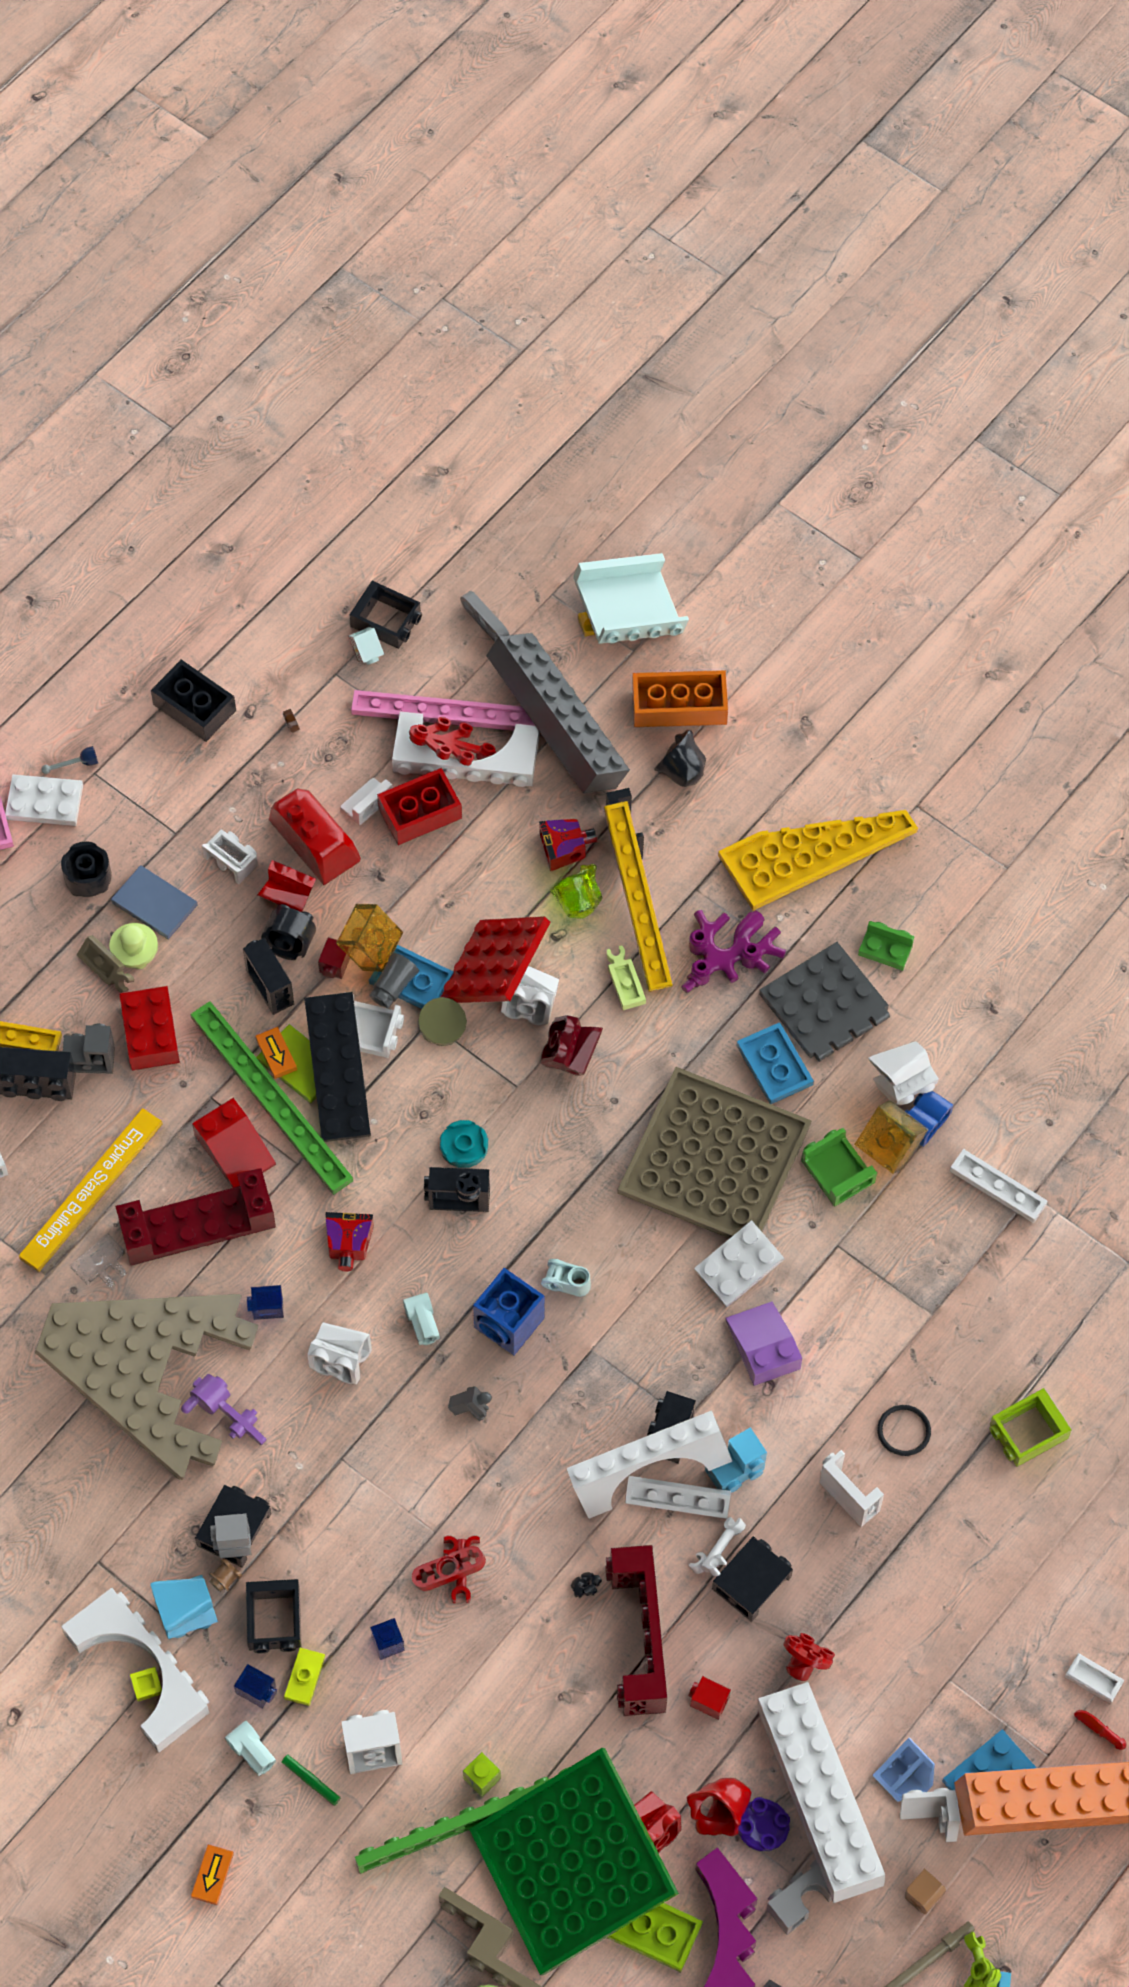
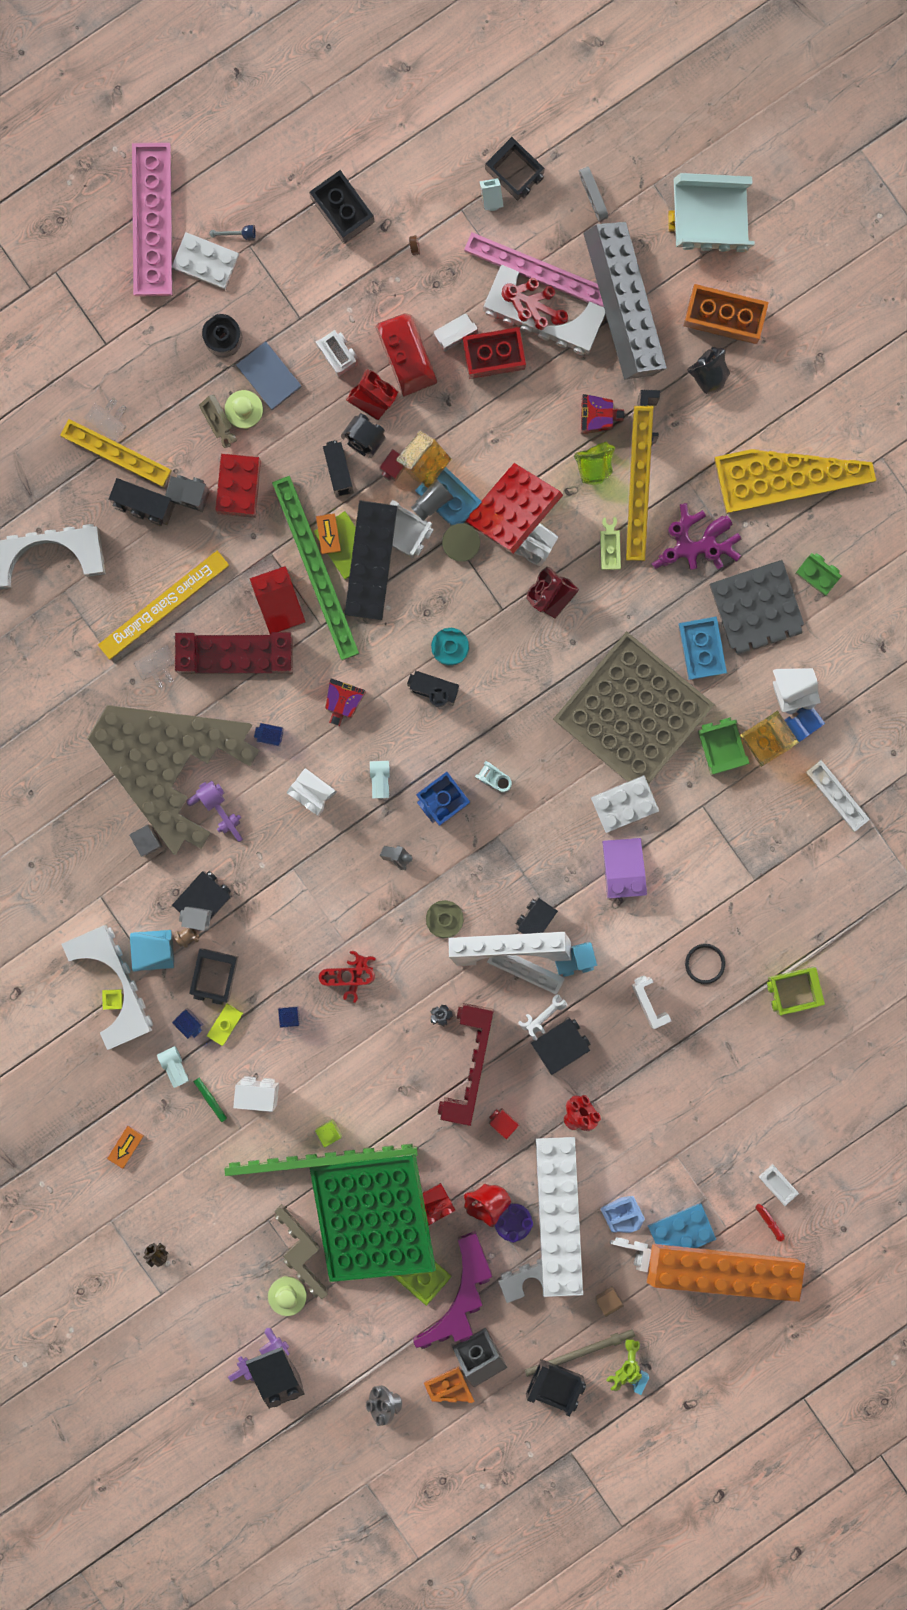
camera: 15 degrees right, 25 degrees up
none -> flat silver piece [129,825,163,857]
none -> olive tile [426,900,464,938]

